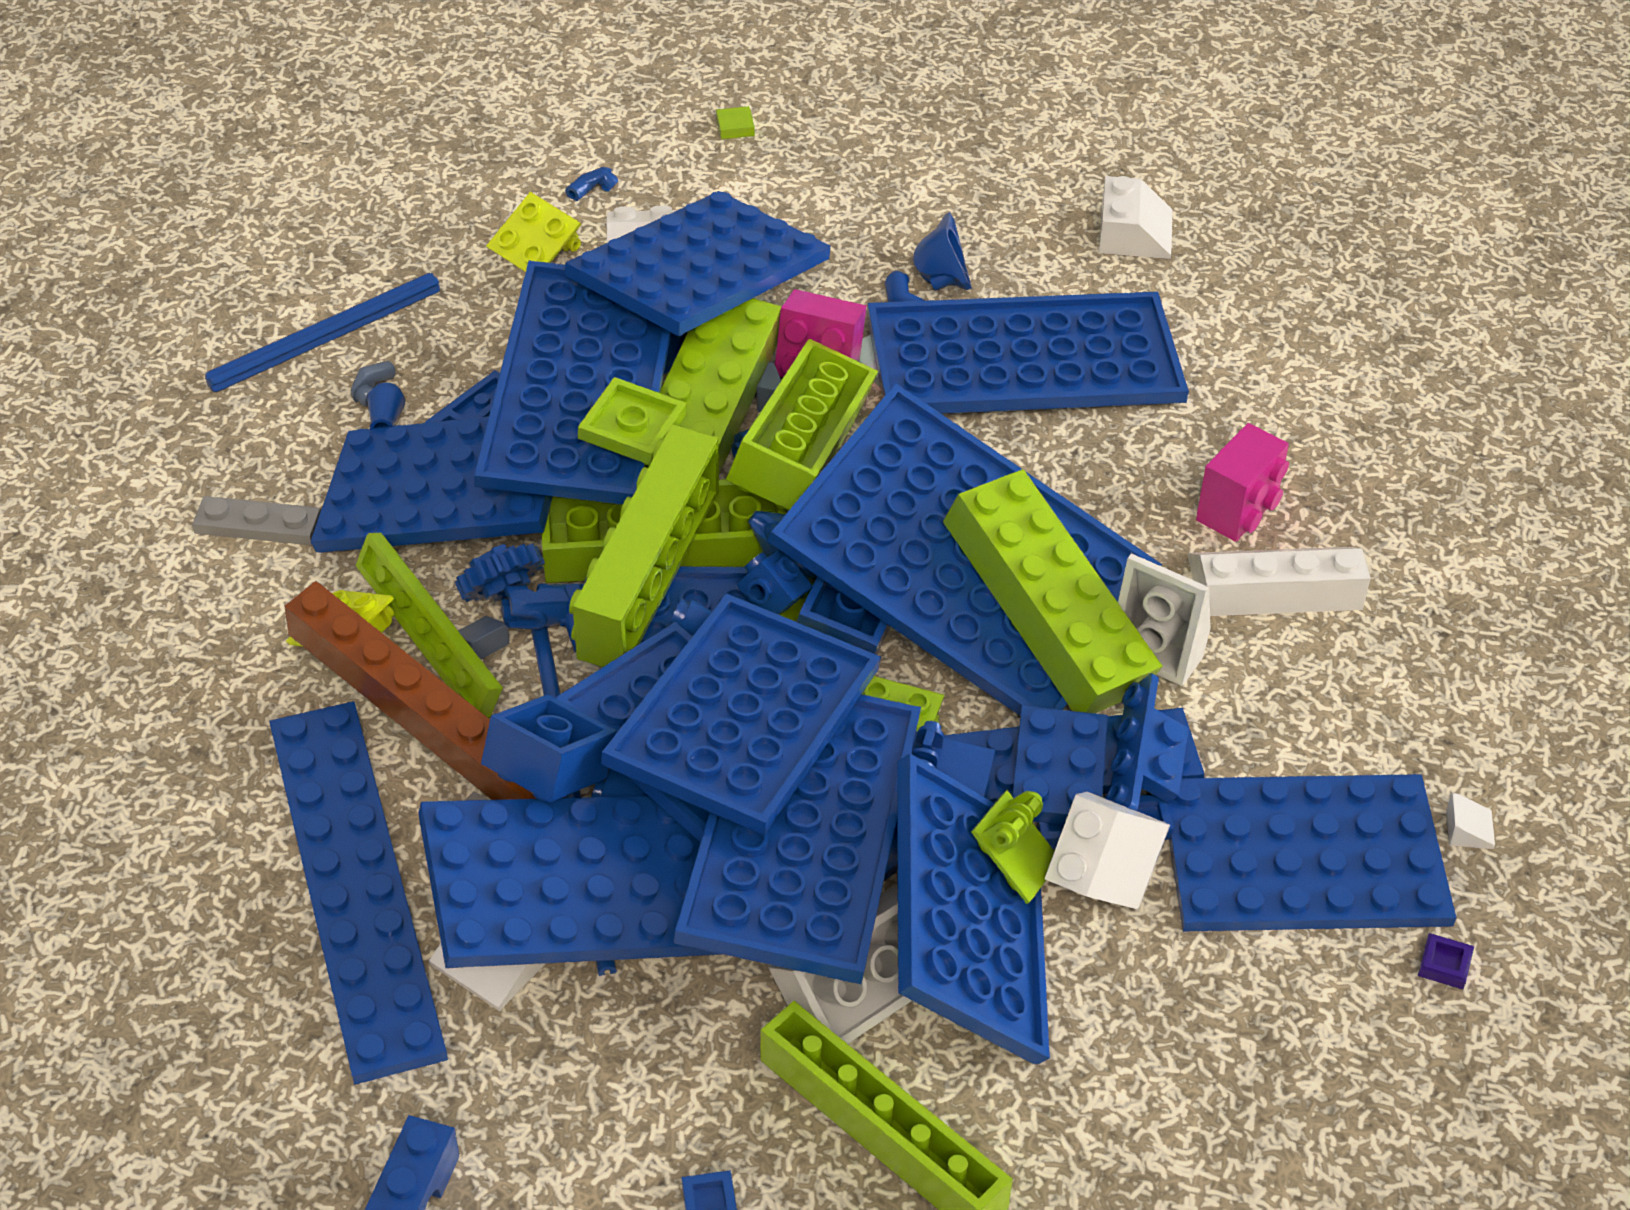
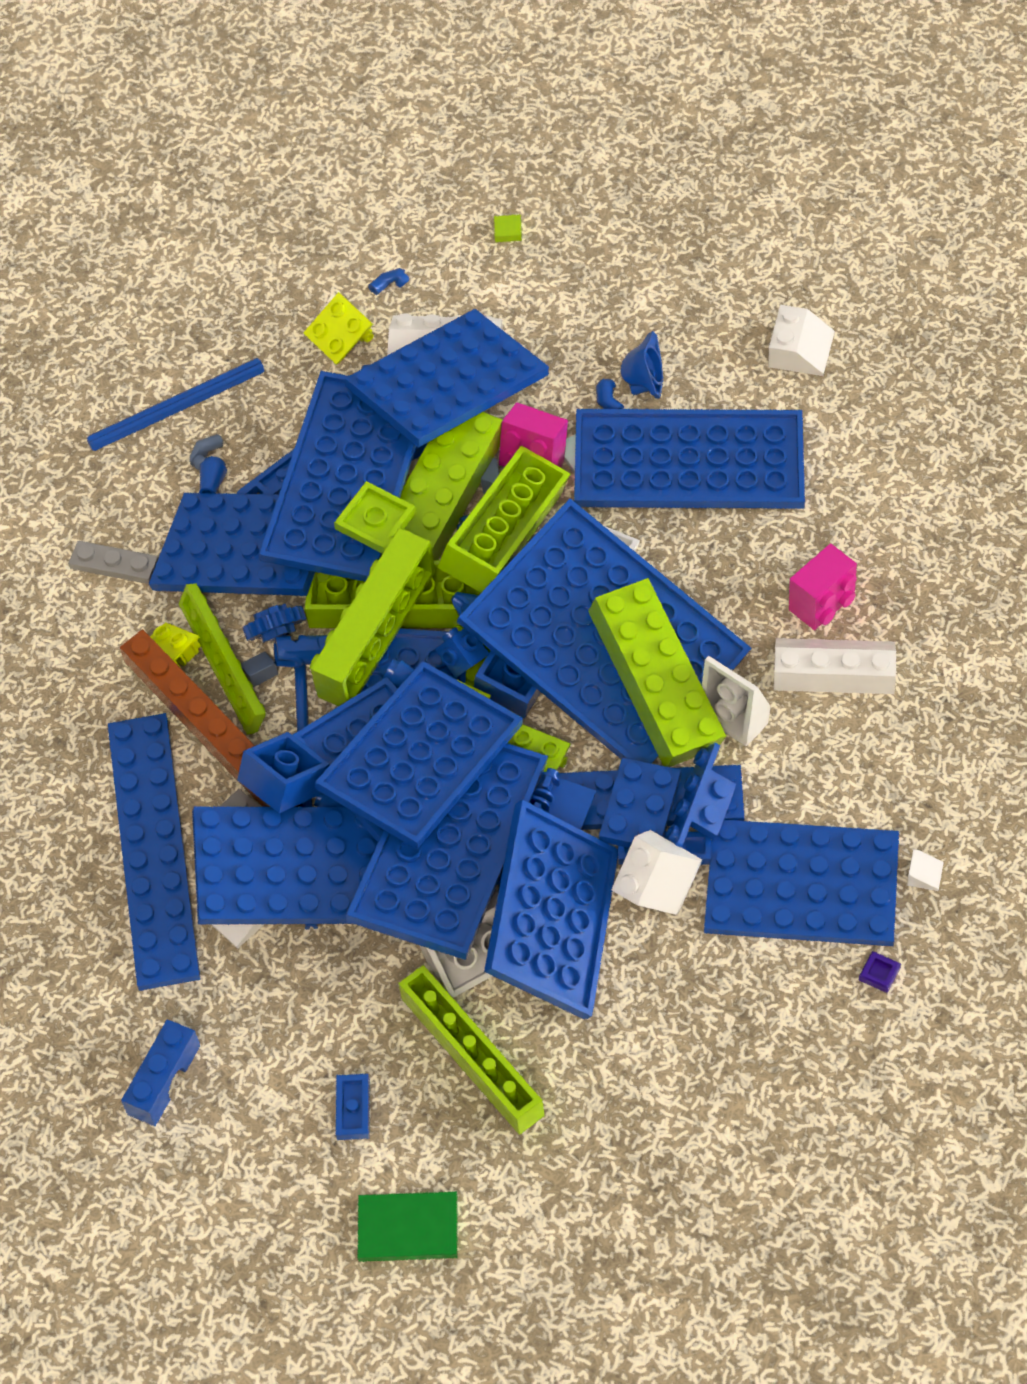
camera: 15 degrees right, 10 degrees up
lime hinge [971,790,1055,904] -> none

